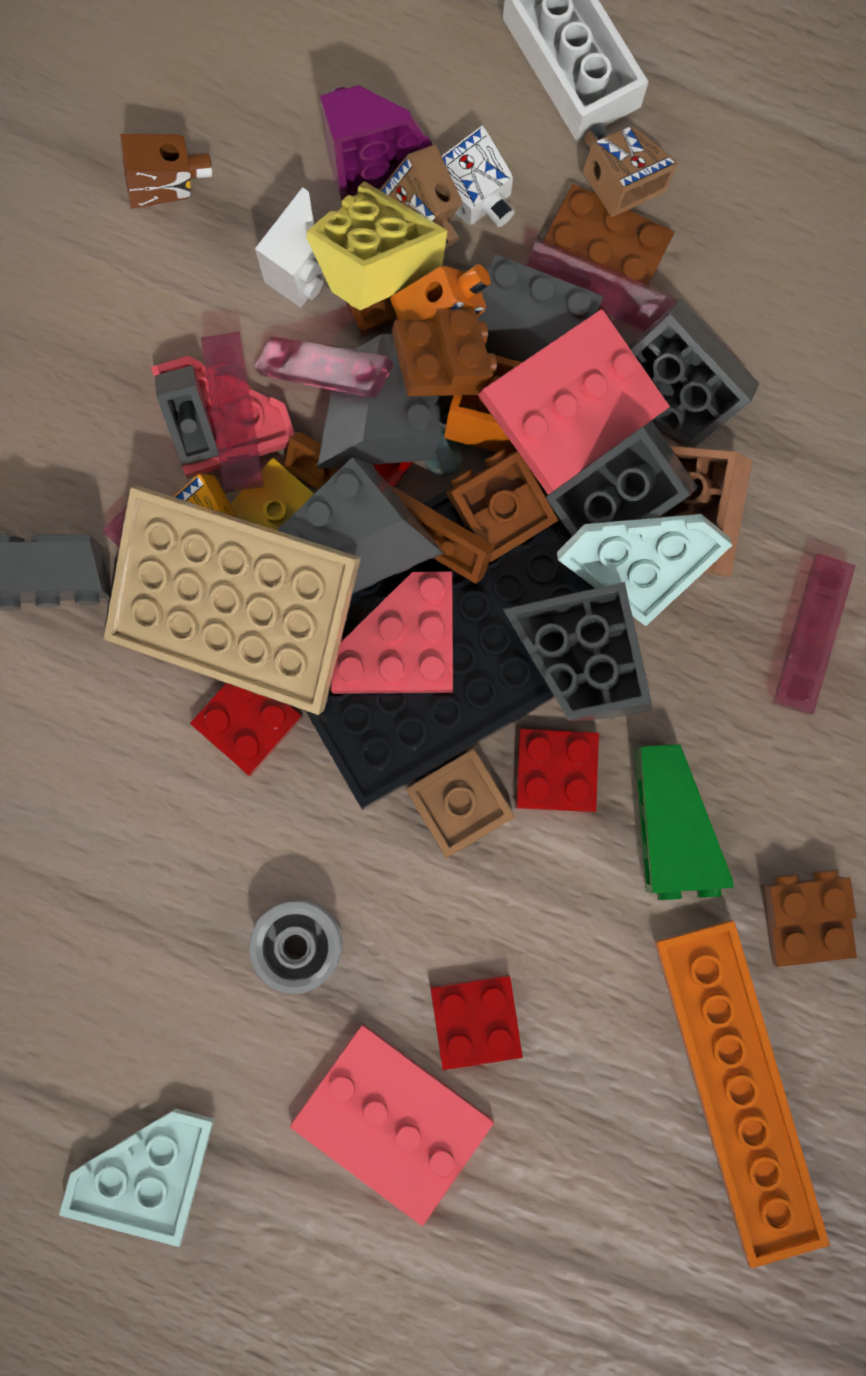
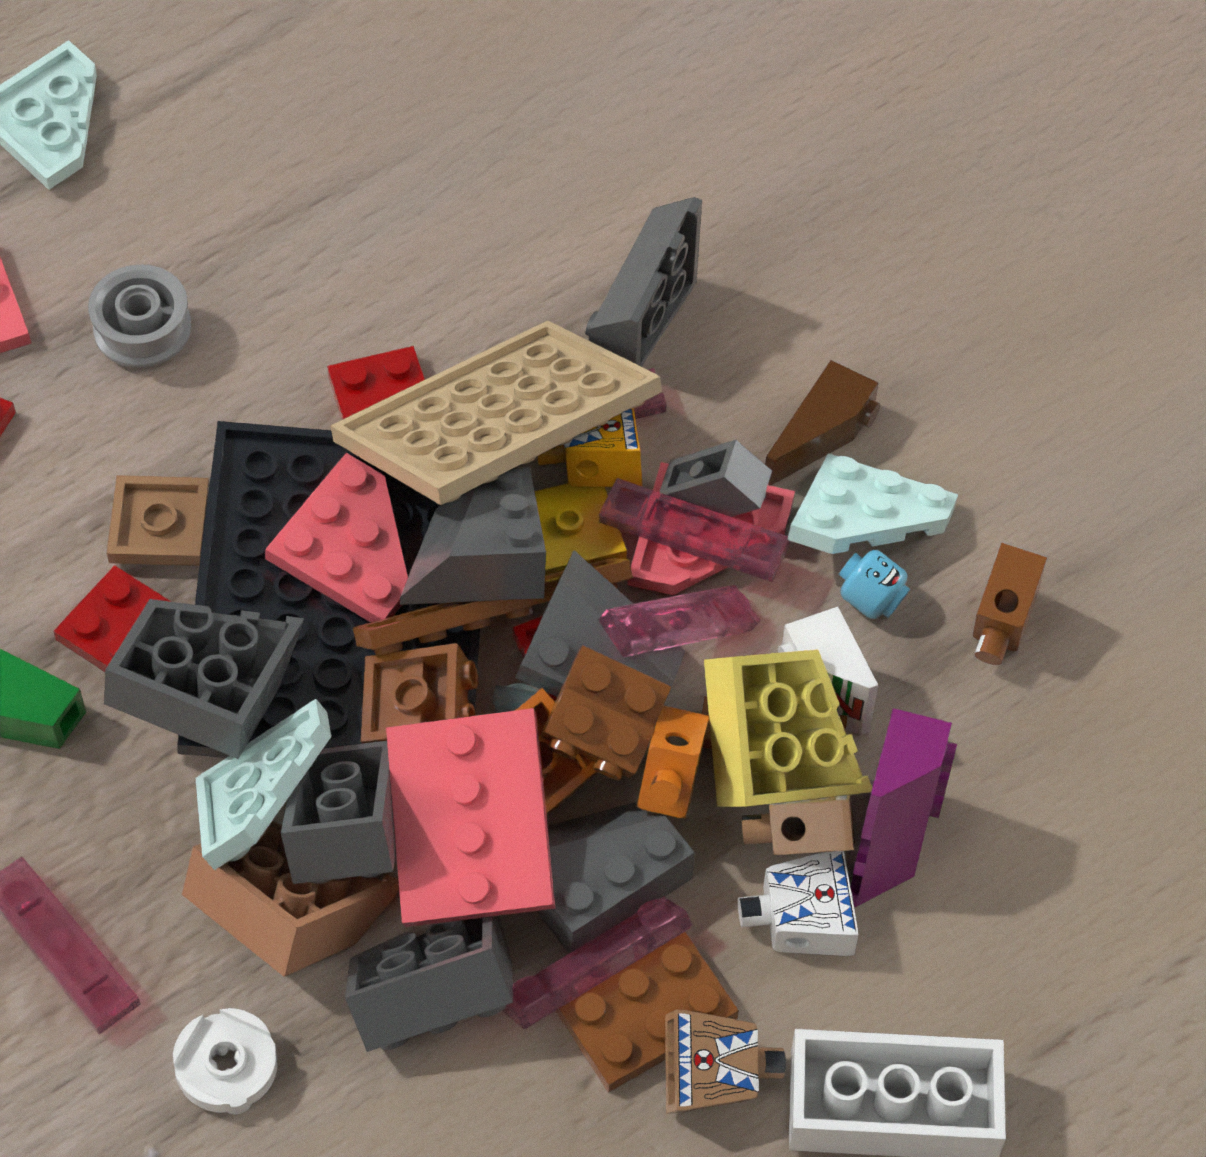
camera: 125 degrees right, 25 degrees down
none -> white plate [173,1008,278,1115]
none -> reddish brown slope [765,360,881,485]
none -> light aqua plate [787,453,958,554]
none -> medium azure head [838,550,910,619]

